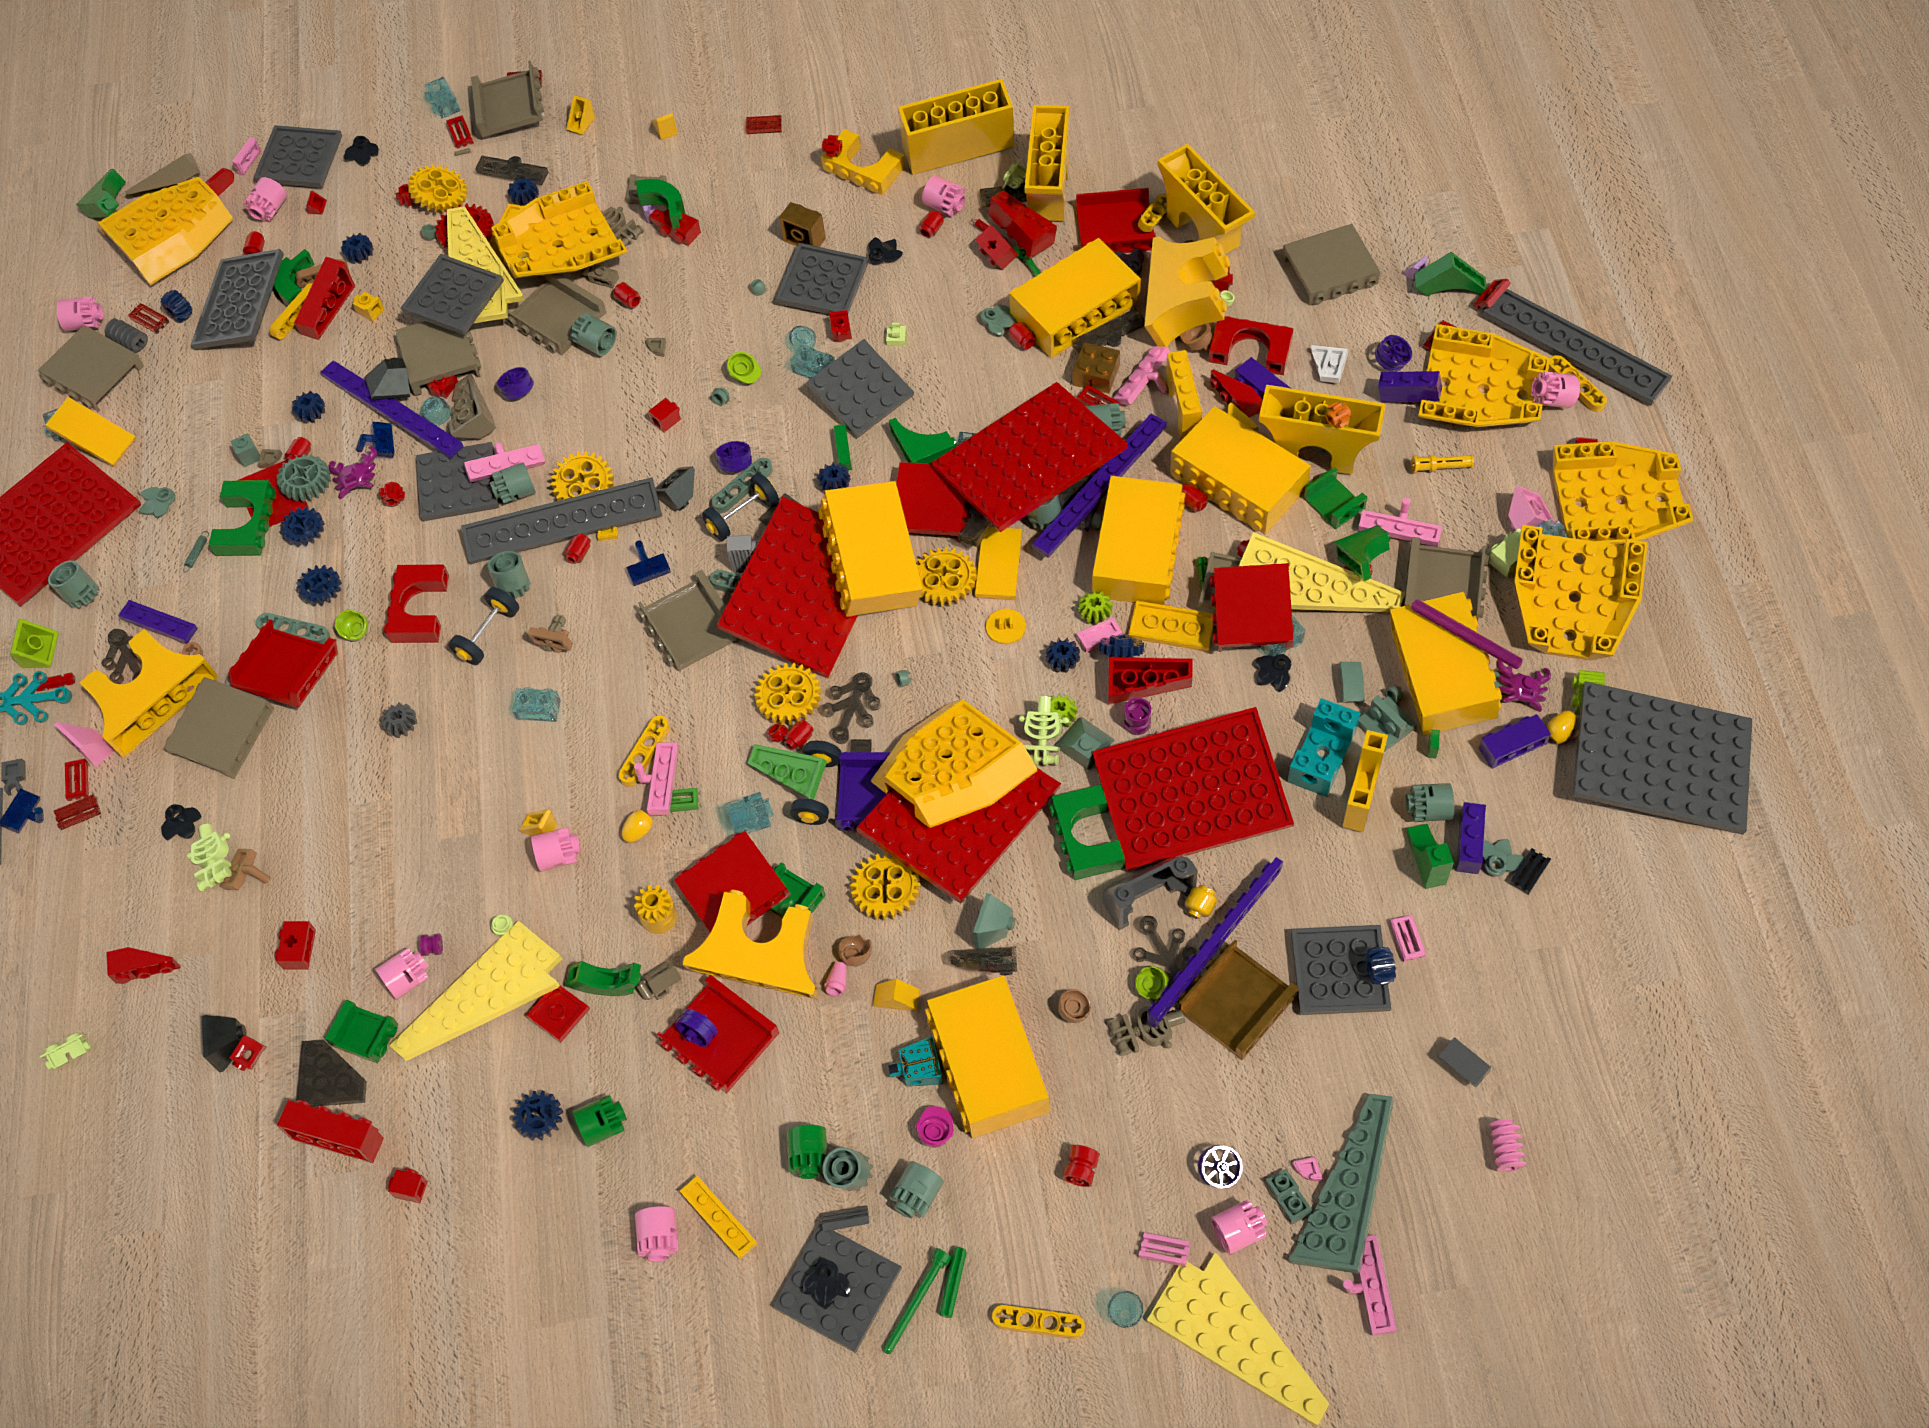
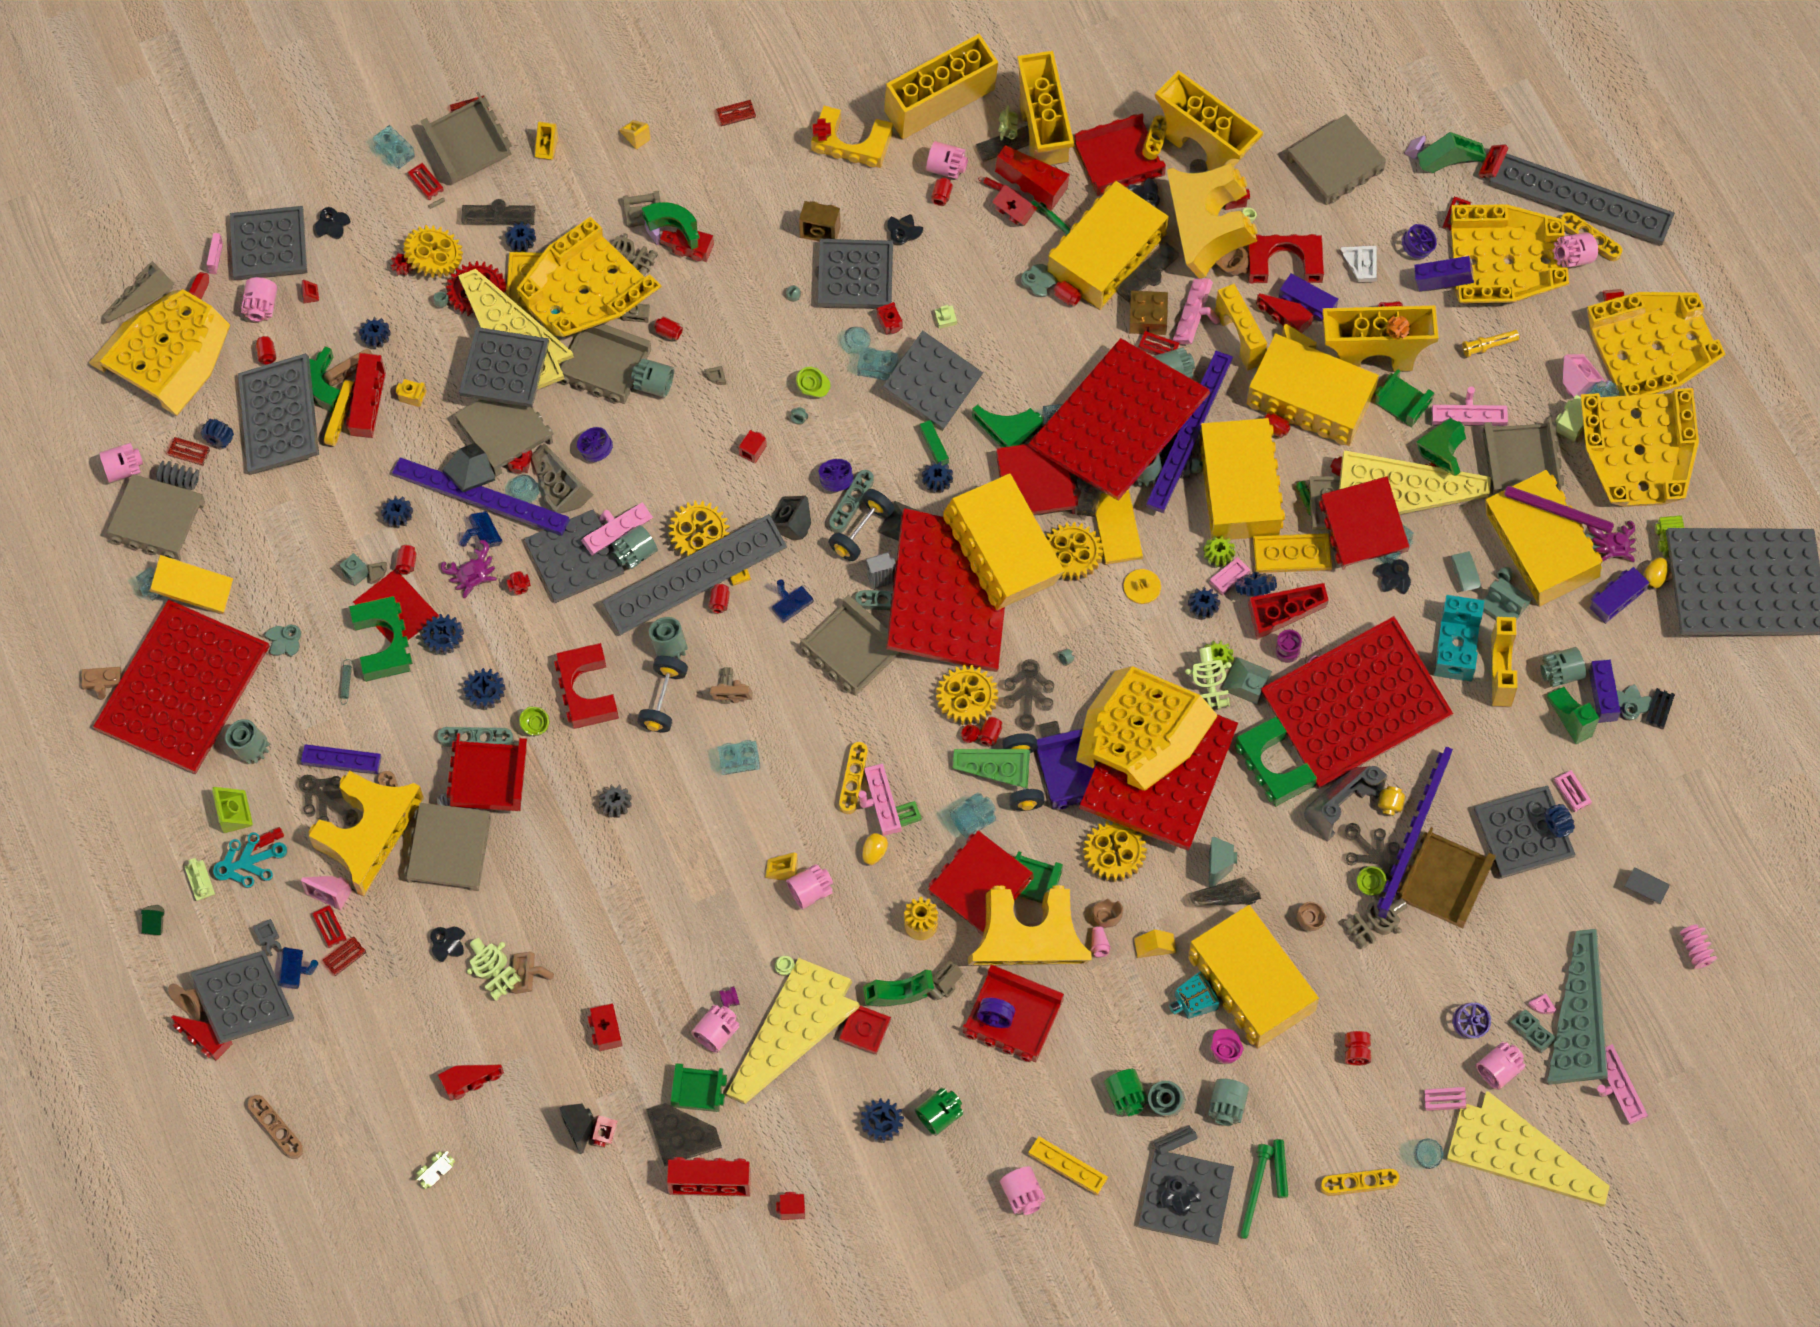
camera: 20 degrees left, 5 degrees up
green arch [76,169,126,218] -> none
sand green gear [277,454,331,502] -> none
green tile [1428,729,1440,759] -> none

